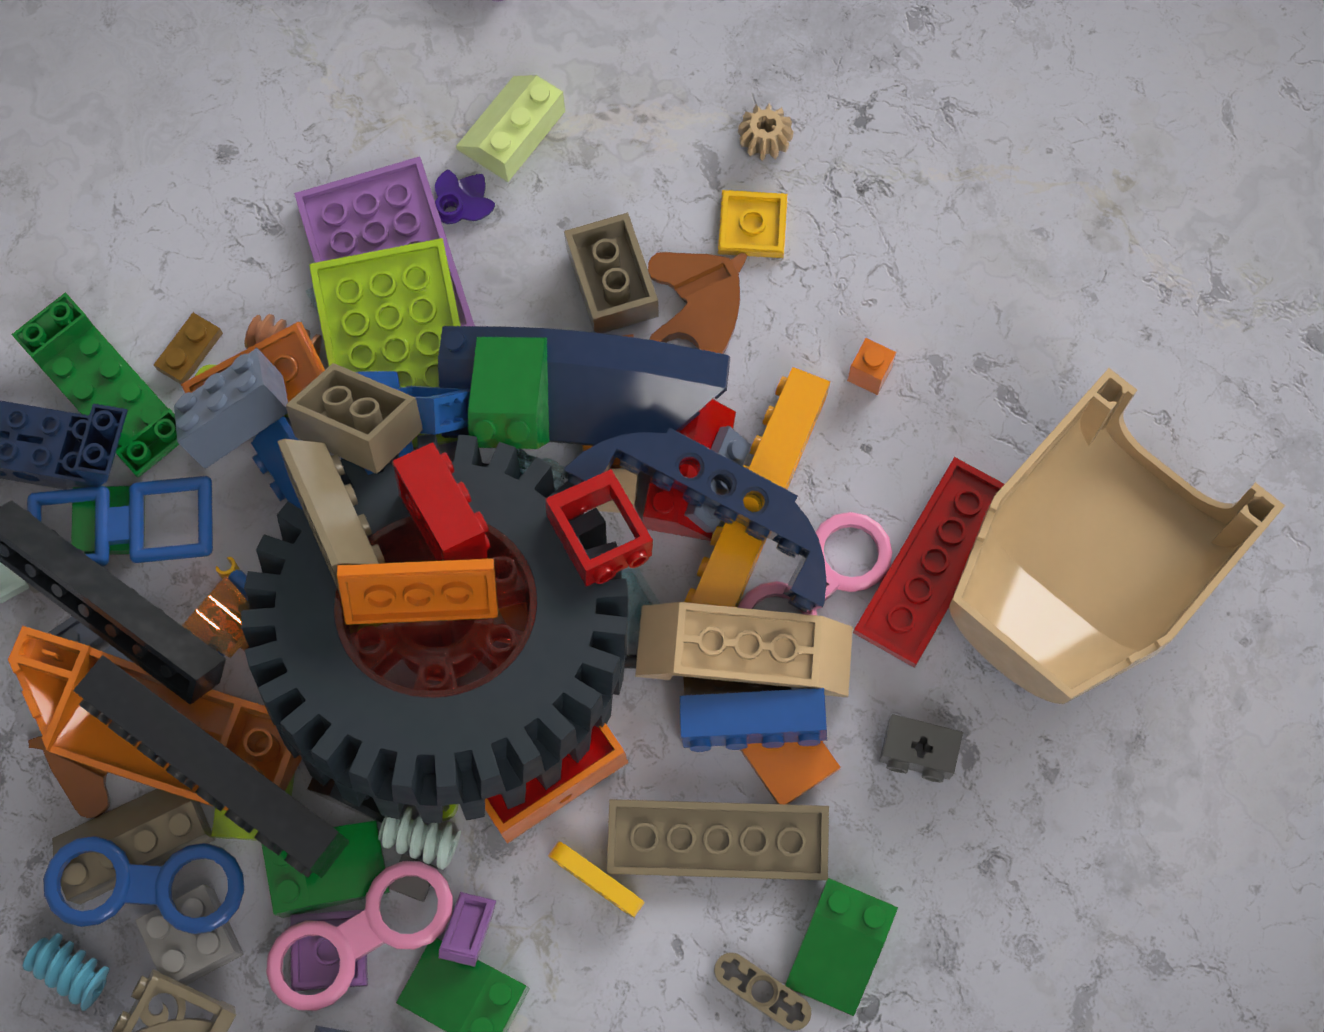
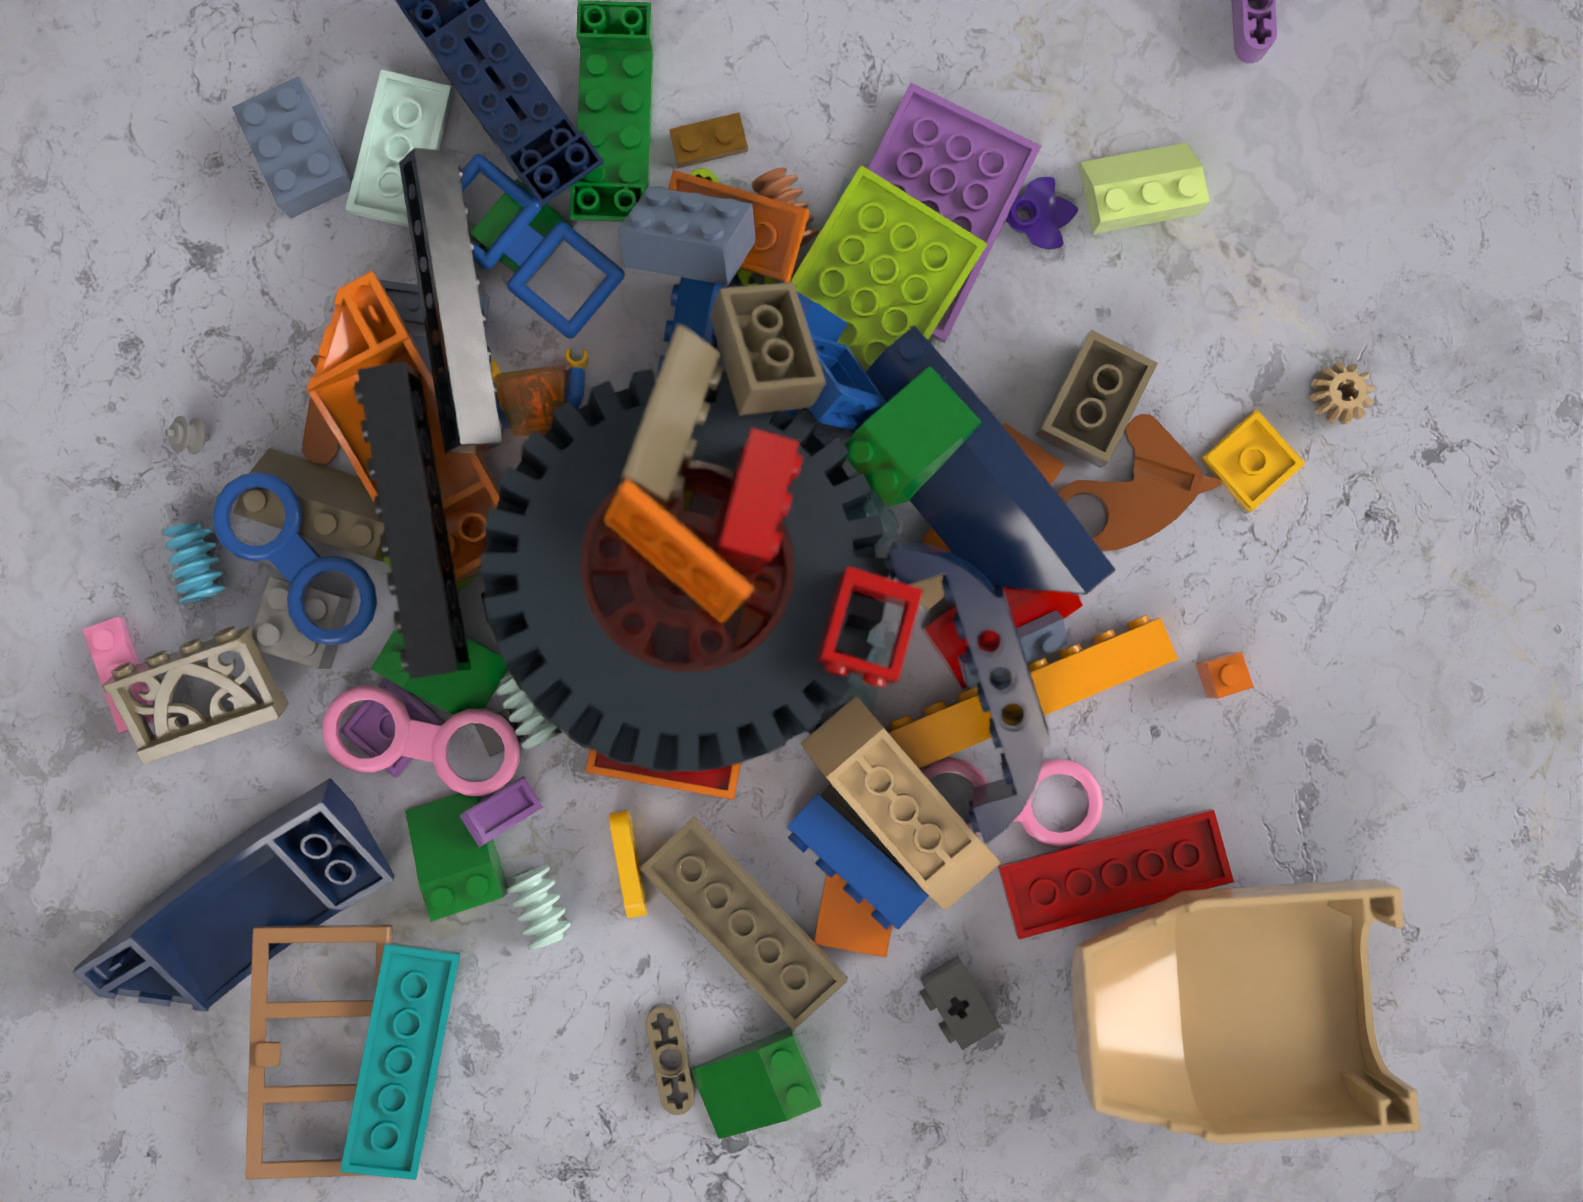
camera: 45 degrees right, 15 degrees up
none -> light aqua piece [507,865,571,950]

